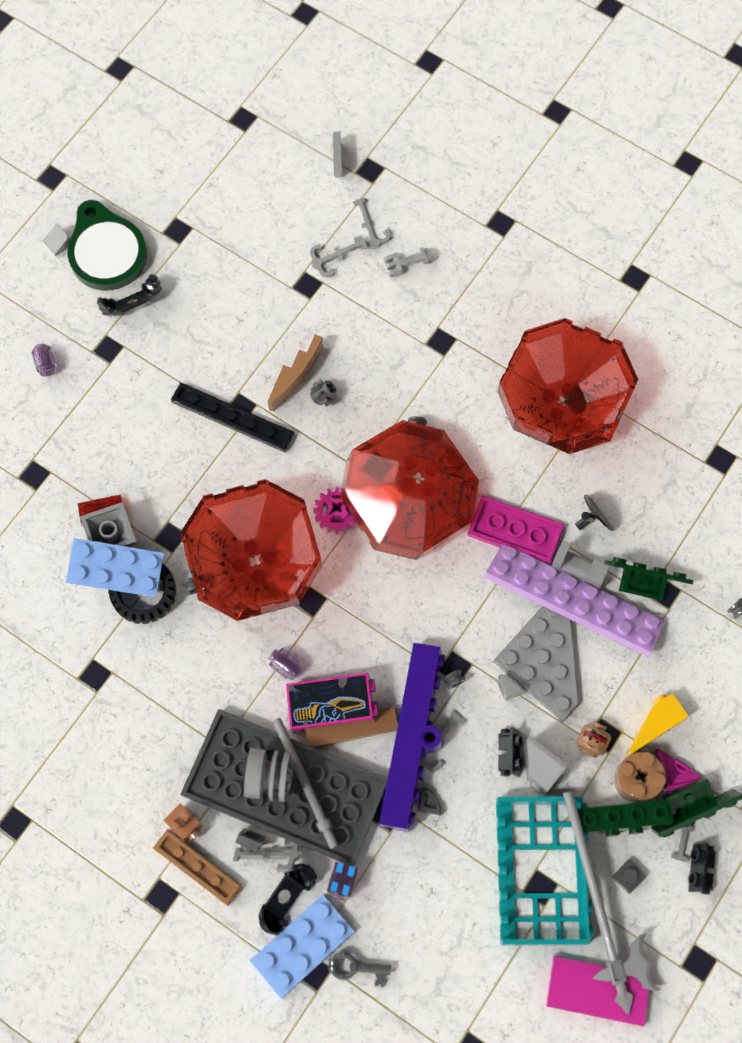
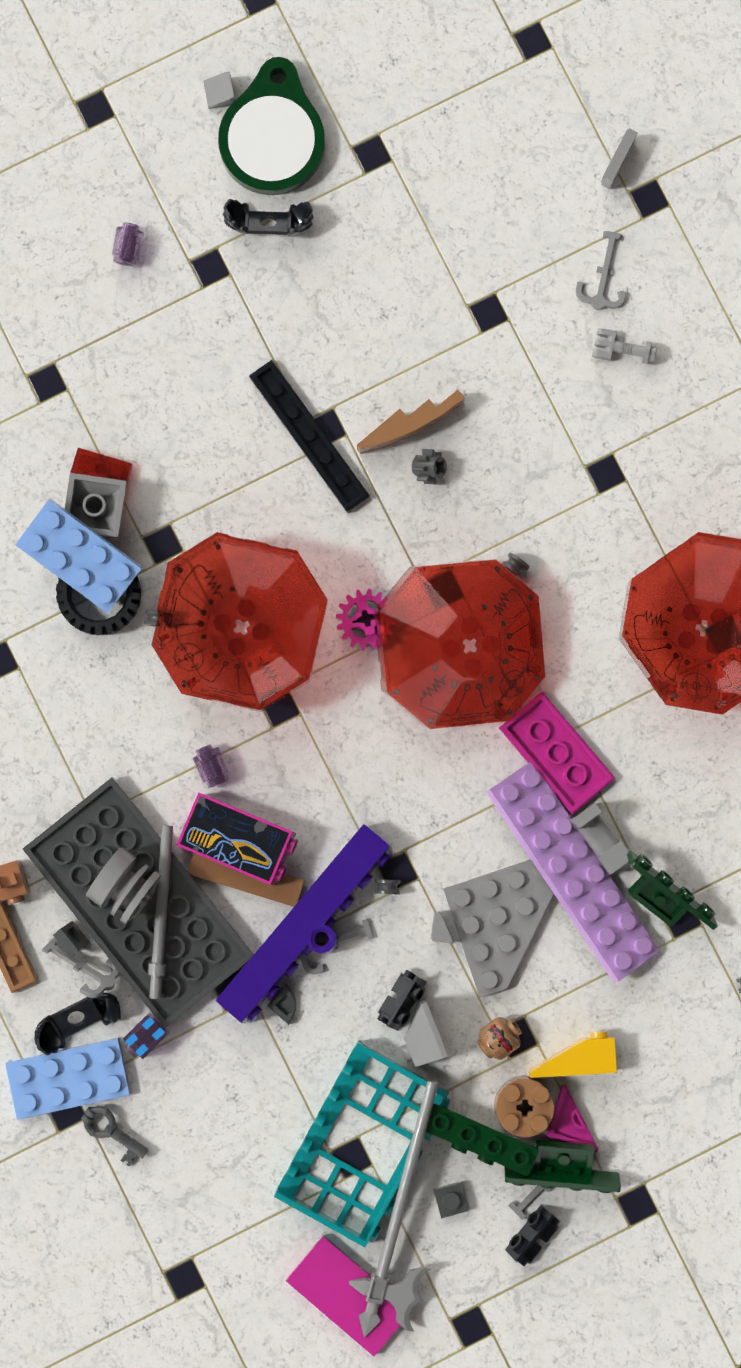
camera: 25 degrees right, 15 degrees up
light grey piece [310,235,368,277] -> none
black shield [575,494,614,531] -> none

